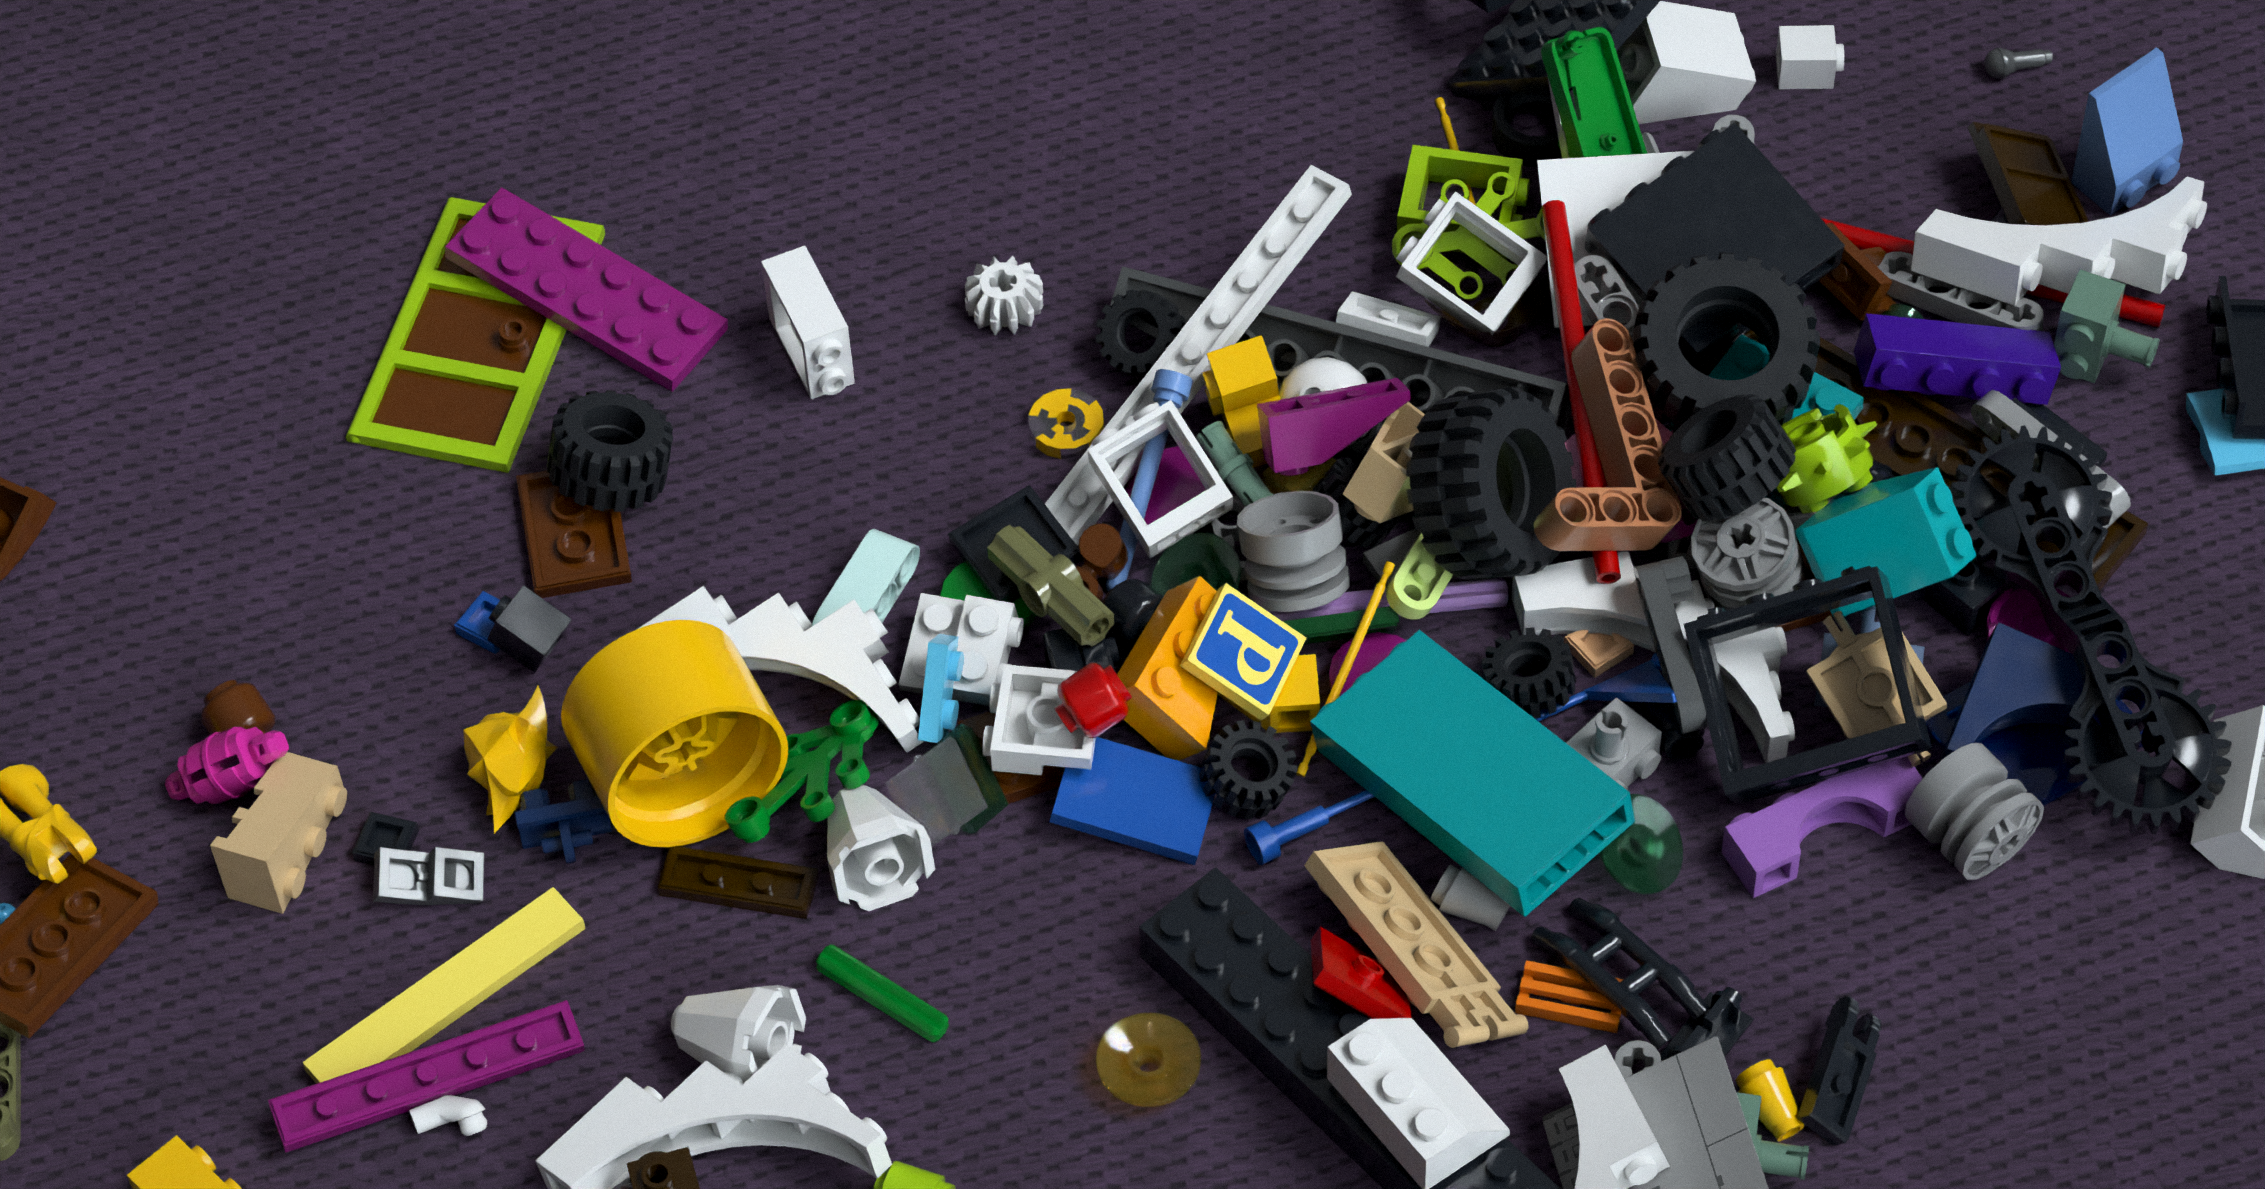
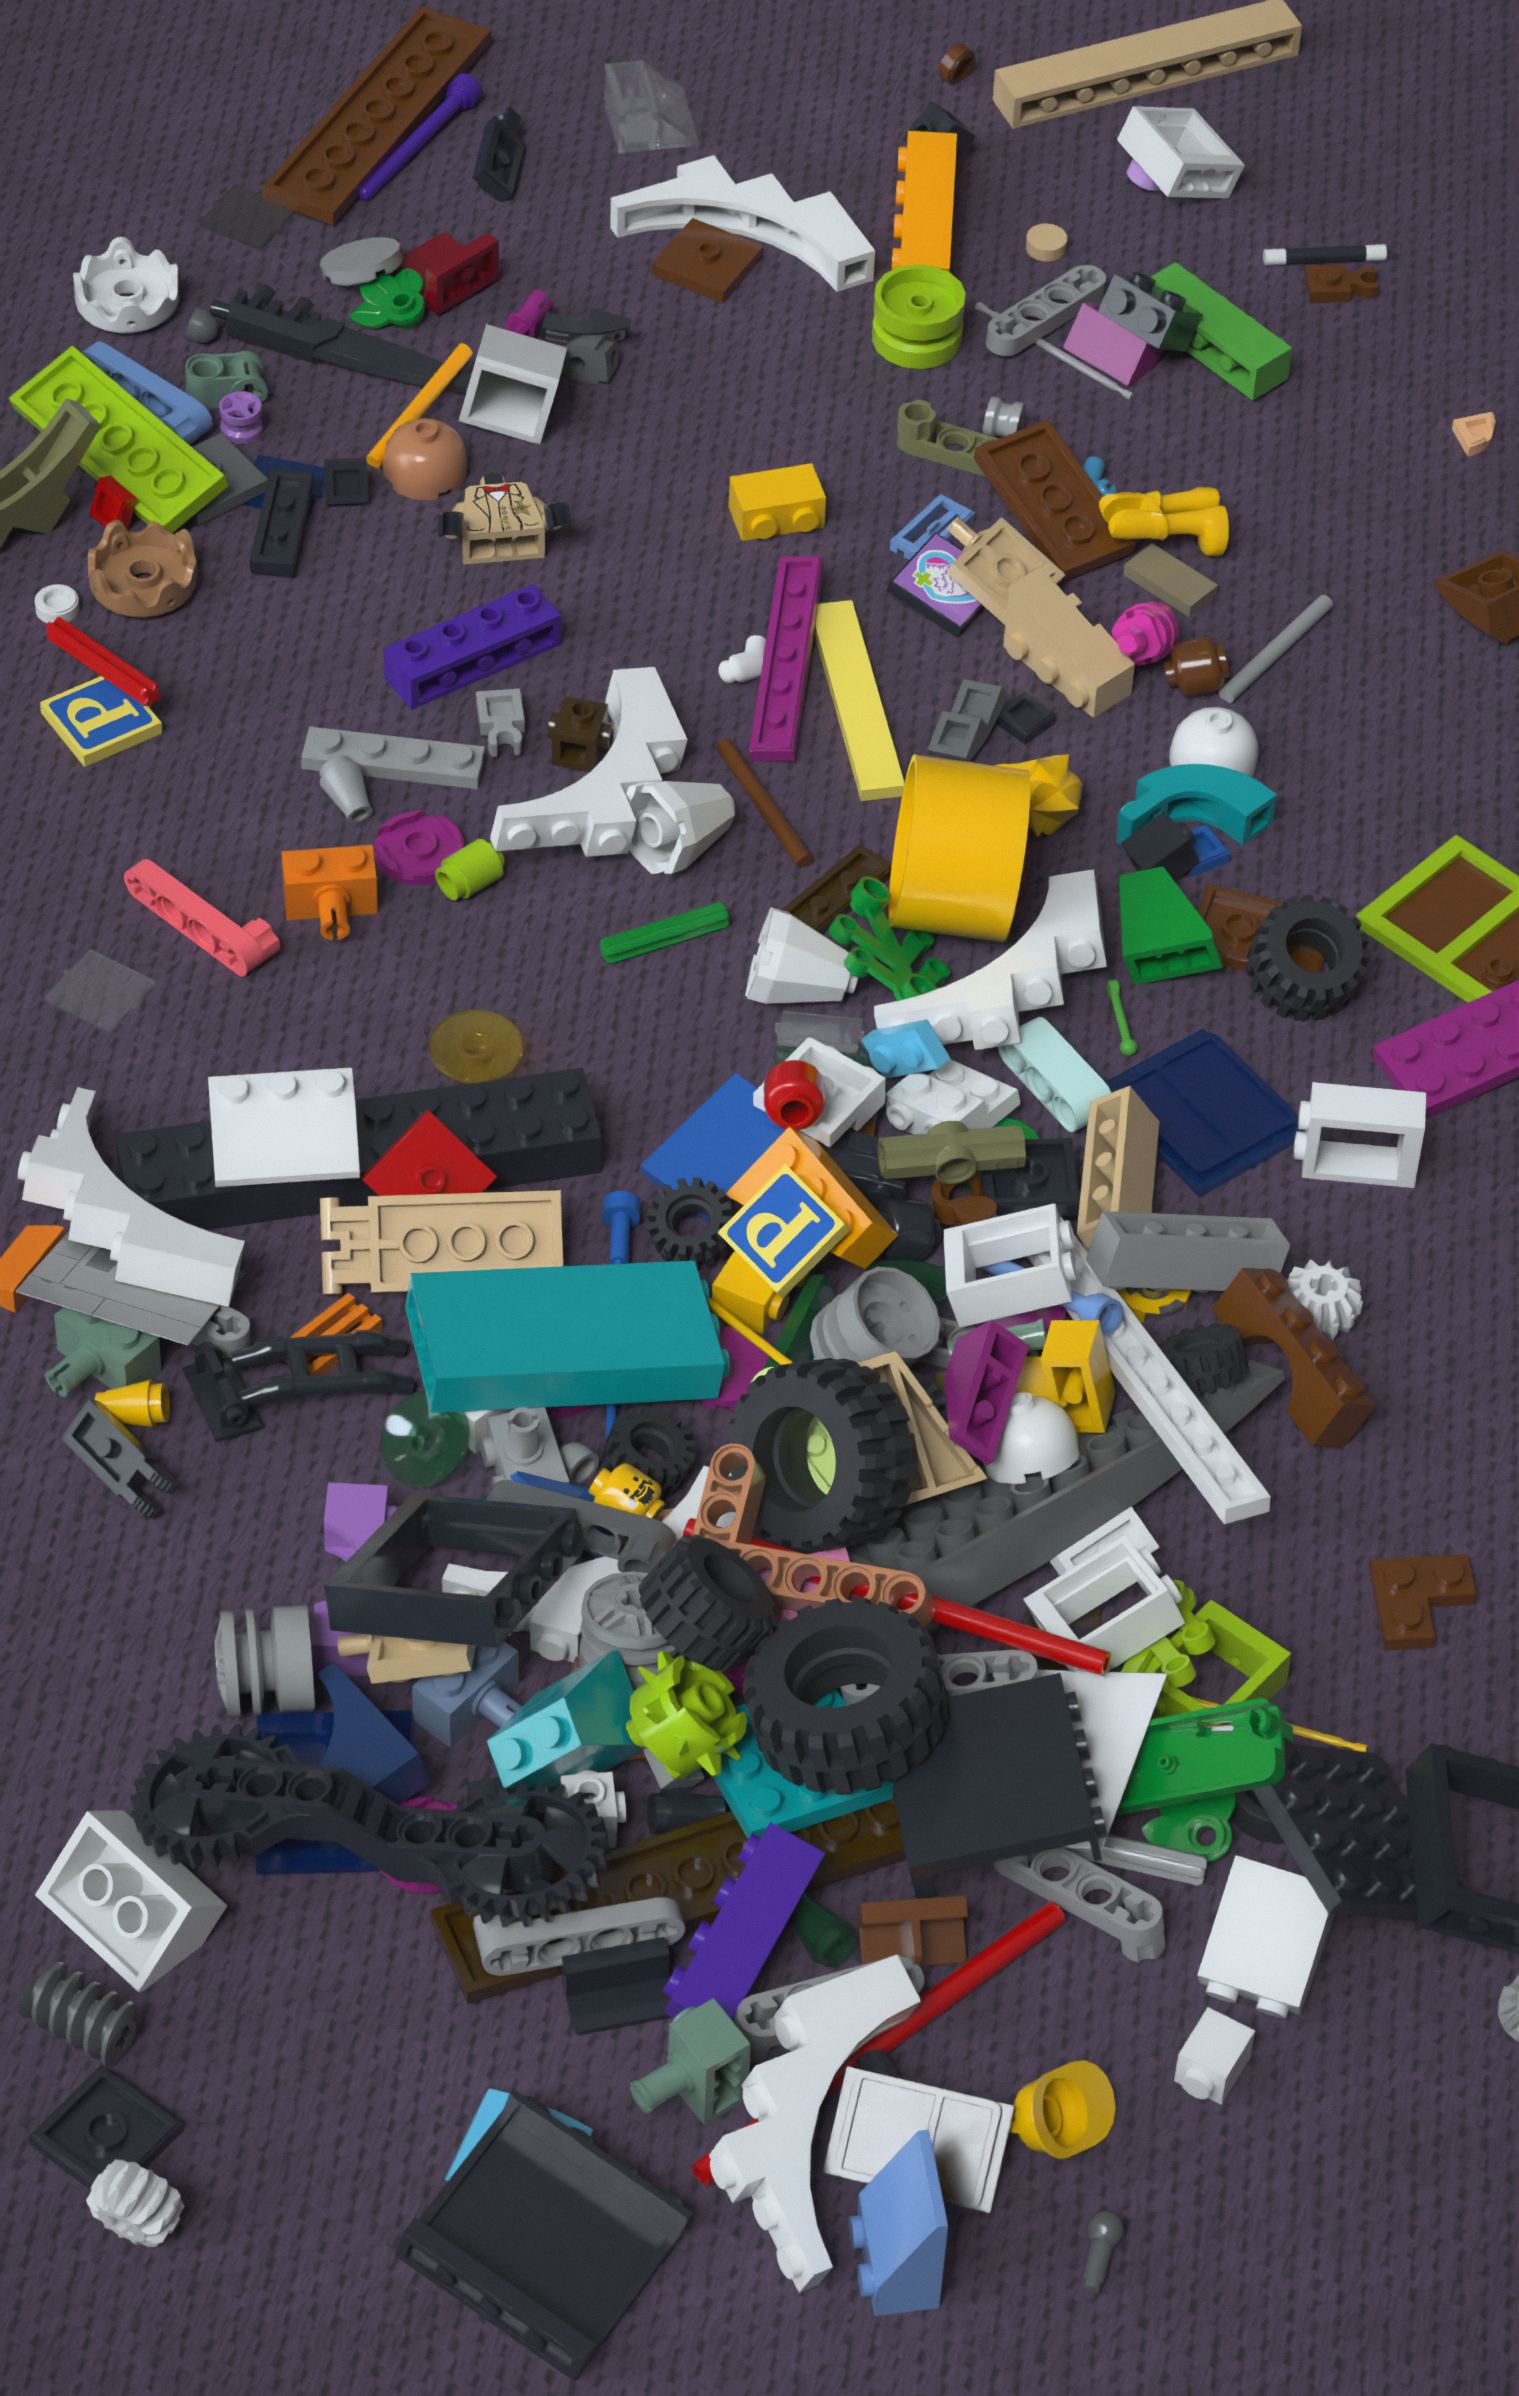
camera: 115 degrees right, 5 degrees down
none -> light grey hinge [559,1442,599,1486]
none -> yellow head [588,1463,665,1537]
none -> reddish brown bar [716,738,813,869]
none -> tile [886,532,985,638]
none -> medium blue tile [890,494,975,560]
none -> tan plate [946,516,1066,625]
none -> yellow piece [1009,2060,1116,2159]
none -> tan brick [1077,1086,1159,1252]
none -> light grey brick [1086,1211,1290,1293]
none -> clear blue piece [1105,1028,1305,1198]
none -> bright green hinge [1107,980,1138,1056]
none -> teal arch [1116,764,1277,846]
none -> green slope [1119,866,1223,984]
none -> dark tan tile [1123,543,1218,617]
none -> white cylinder [1169,707,1259,778]
none -> reddish brown arch [1212,1268,1377,1447]
none -> light grey bar [1219,595,1333,703]
none -> reddish brown plate [1368,1554,1476,1651]

